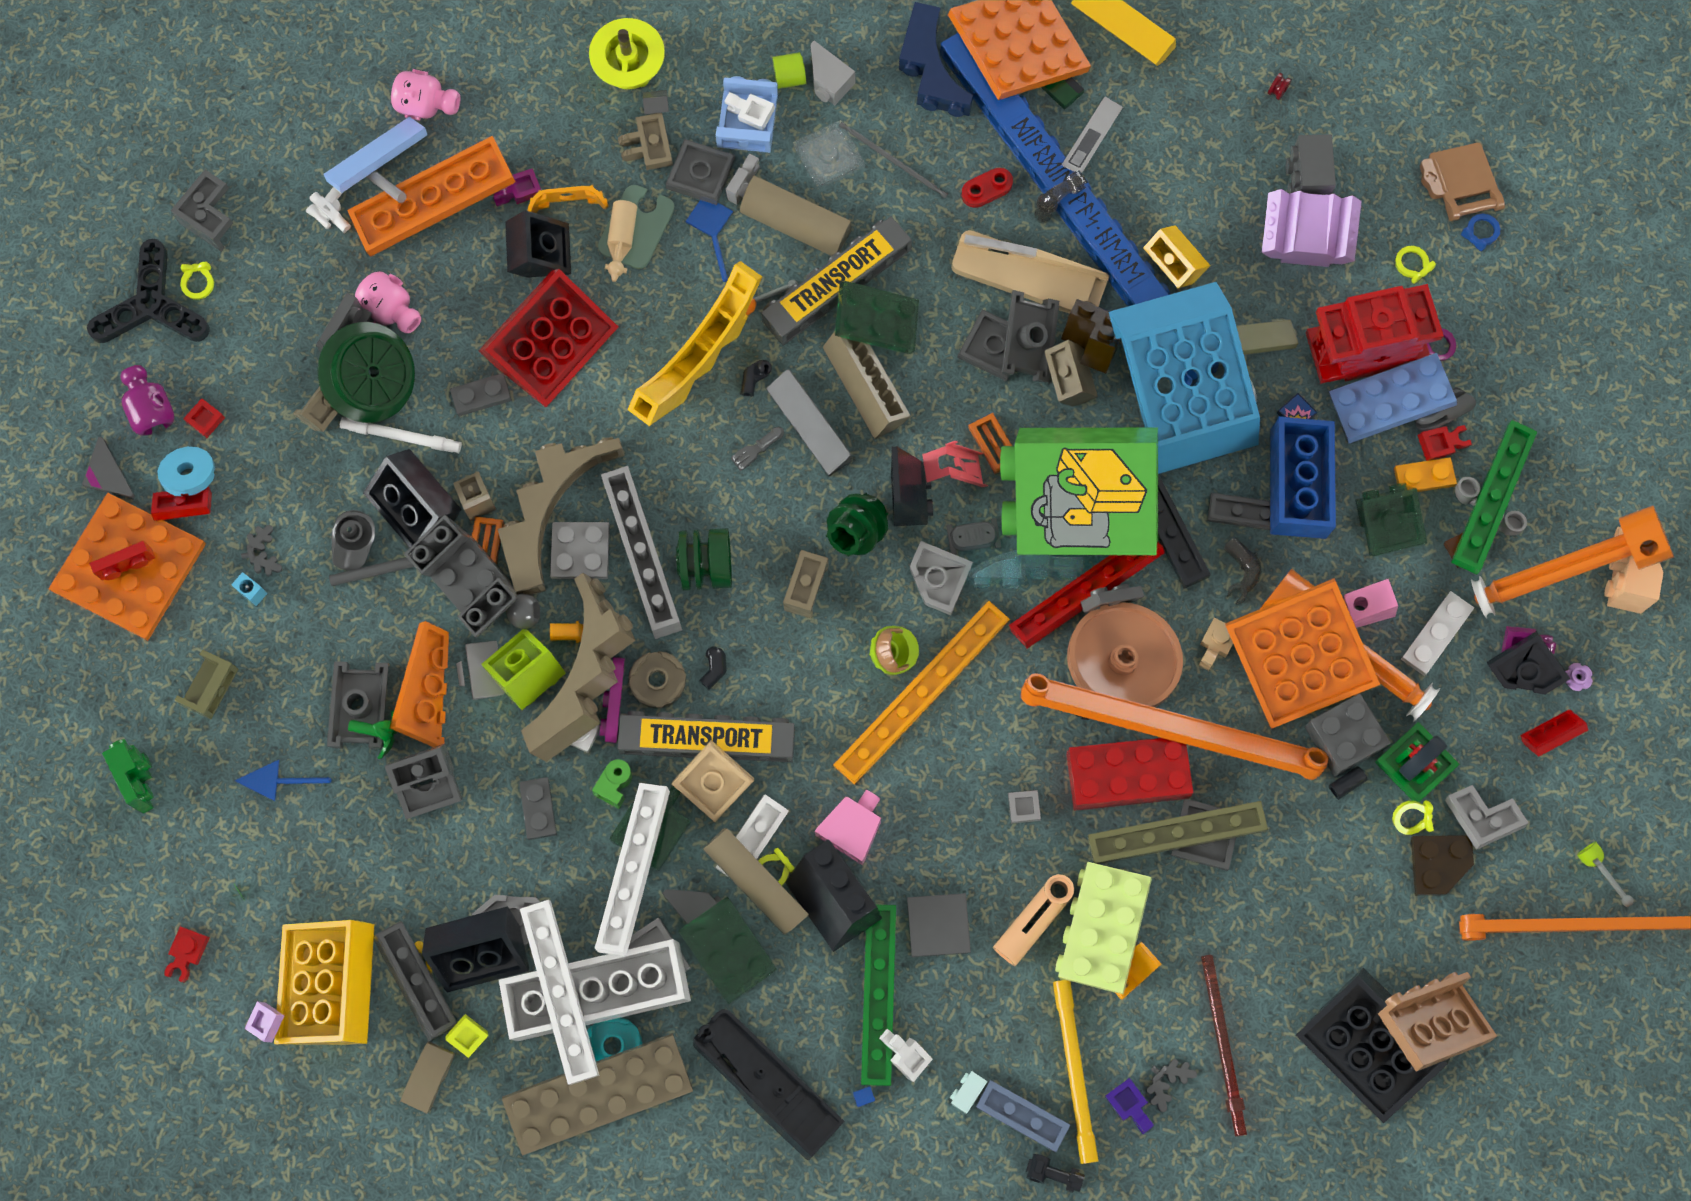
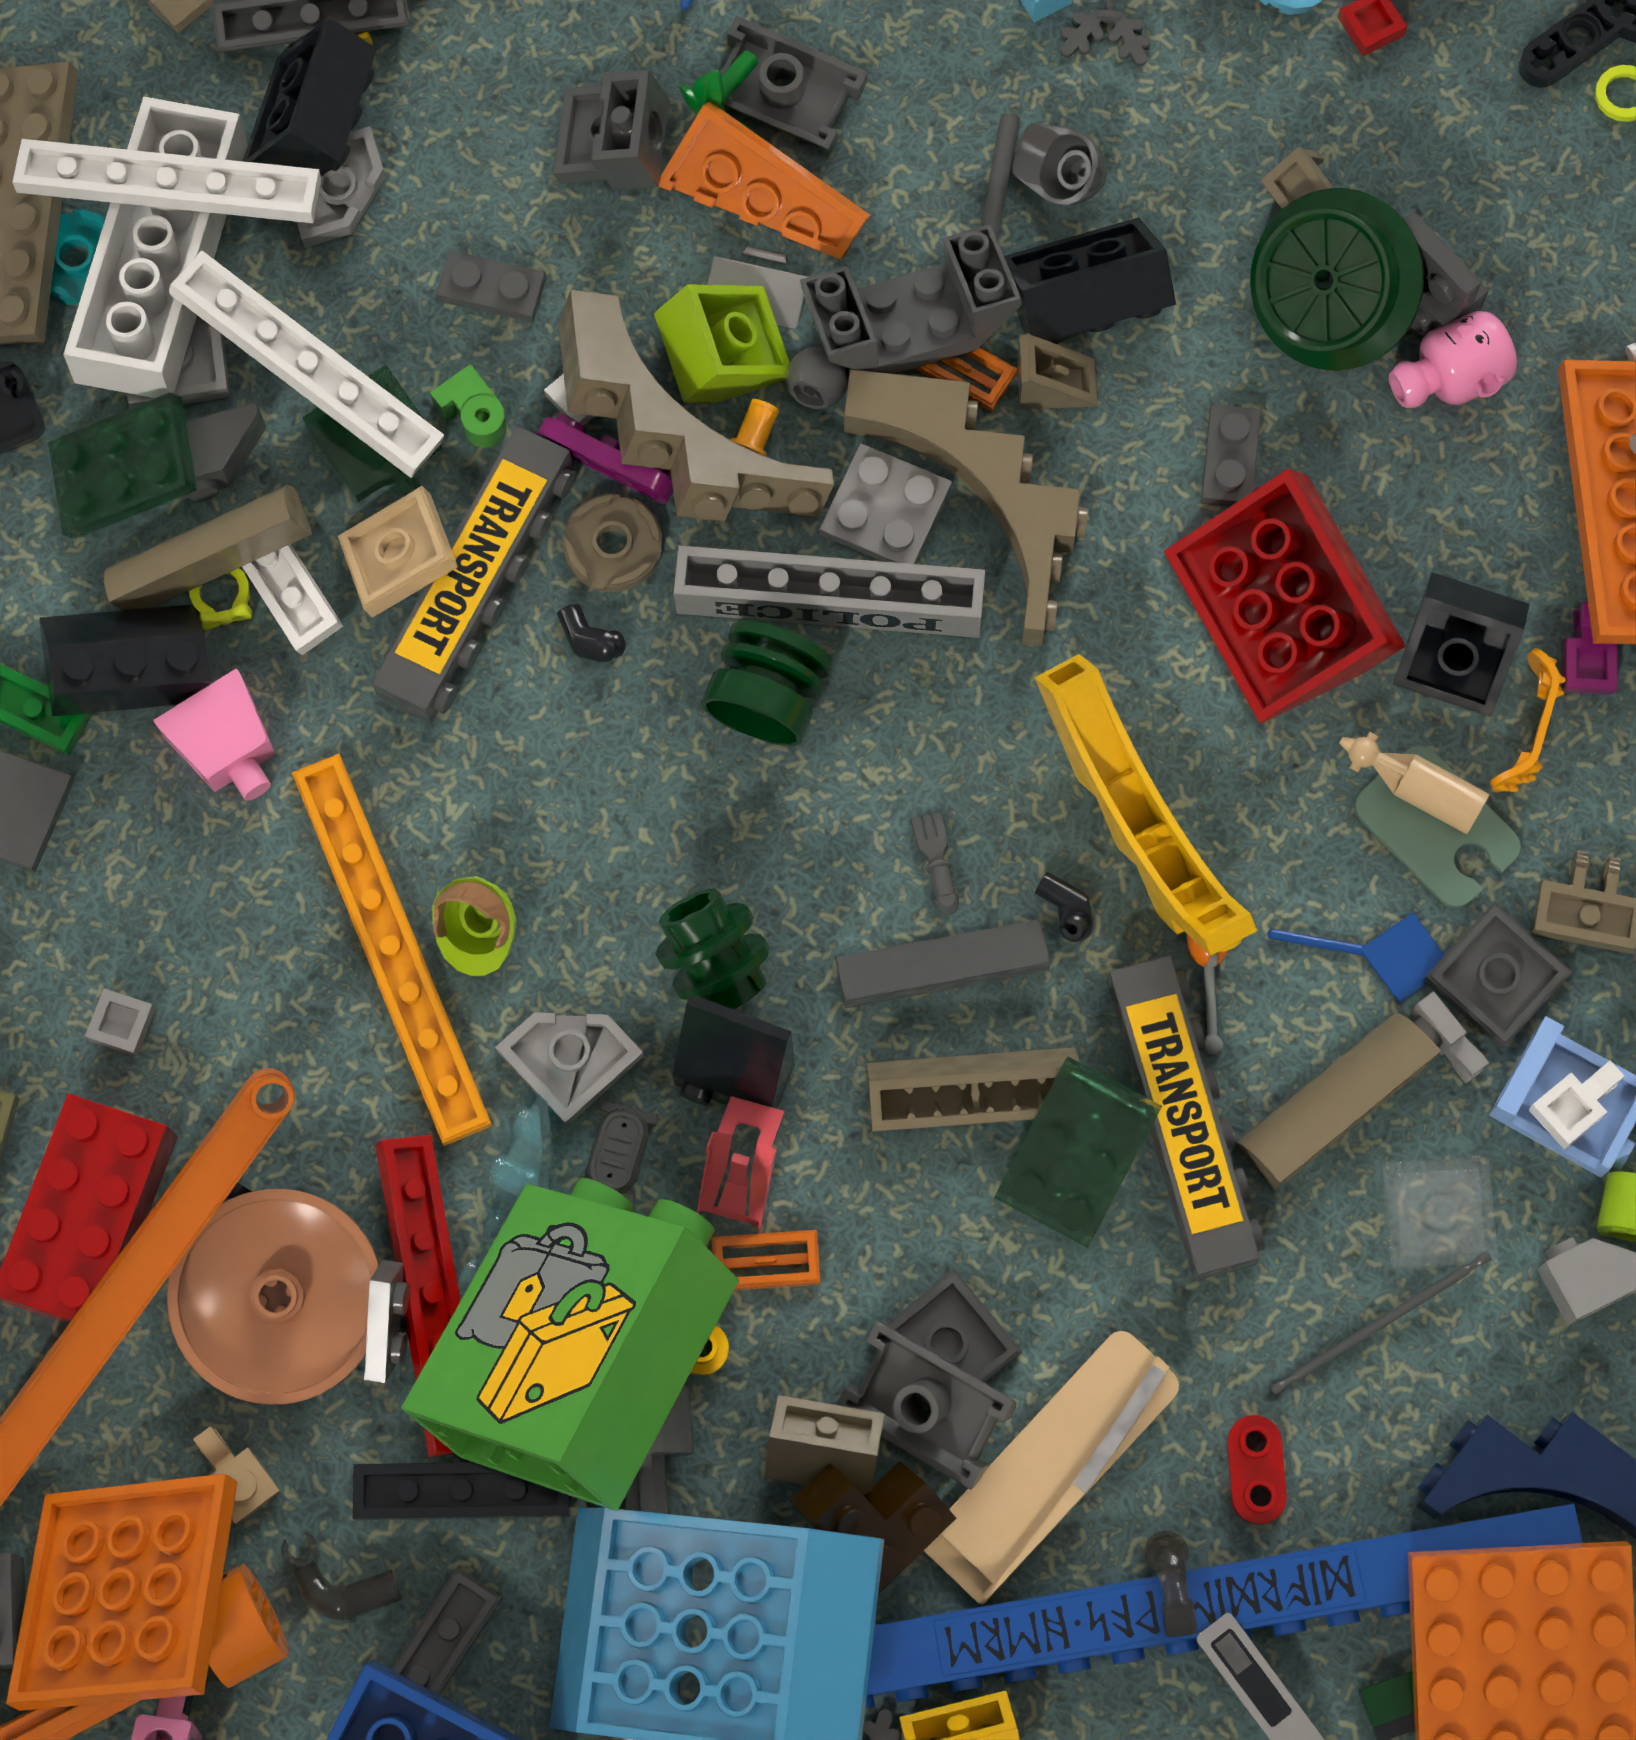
camera: 115 degrees right, 0 degrees up
white piece [340,417,462,454] -> none
neon yellow plate [445,1014,489,1058] -> none
dark tan panel [783,550,829,619] -> none

